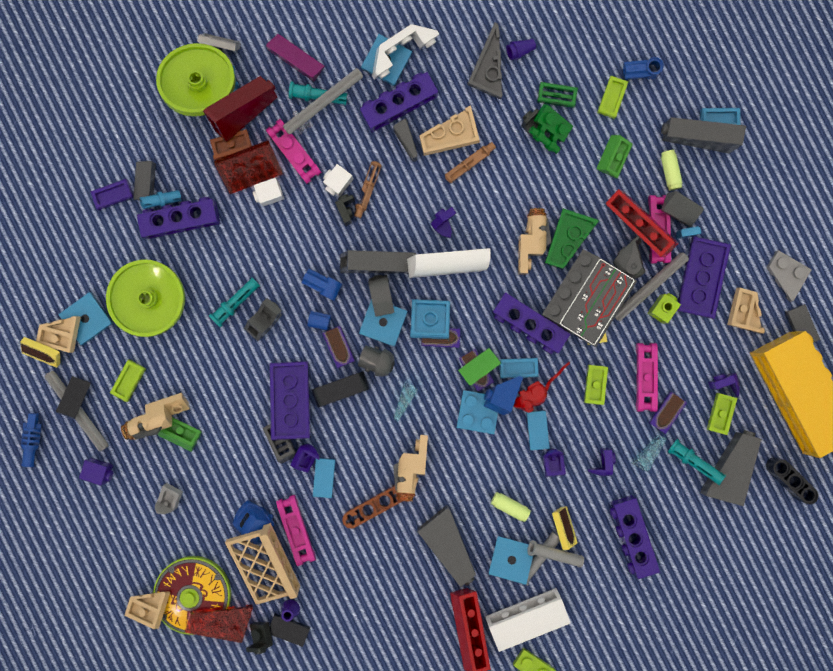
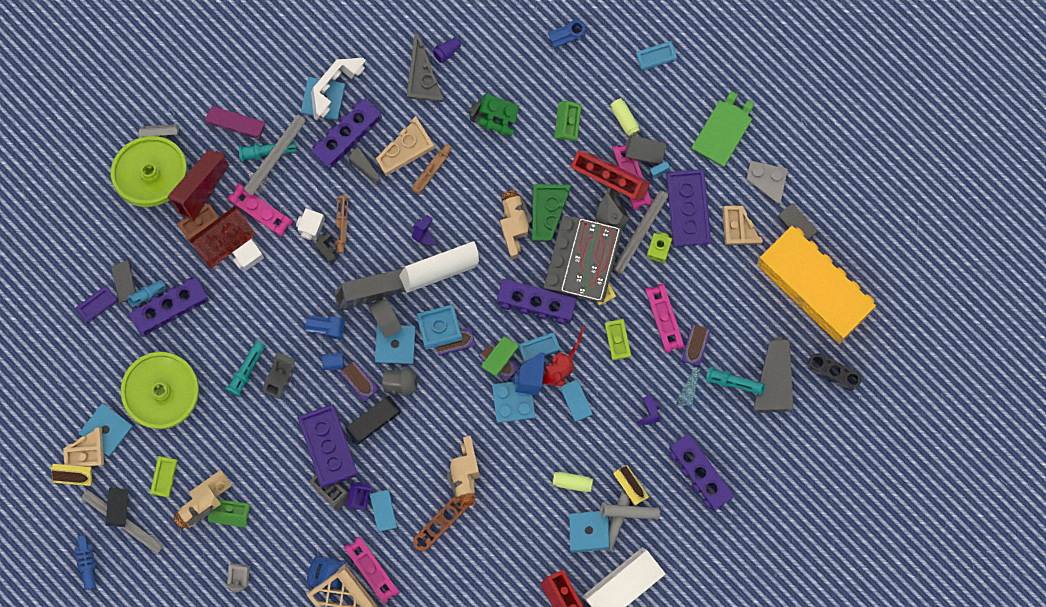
camera: 15 degrees left, 10 degrees down
dark purple brick [79,458,113,486] -> none
clear light blue slope [394,381,418,421] -> none
dark grey slope [417,505,476,587] -> none
green tile [537,82,578,108] -> none
dark purple plate [543,448,566,477] -> none
lime tile [597,76,628,119] -> none
dark grey slope [661,117,746,154] -> none
lime plate [706,393,737,435] -> none
dark purple plate [708,373,740,397] -> none
none -> bright green tile [691,91,754,168]

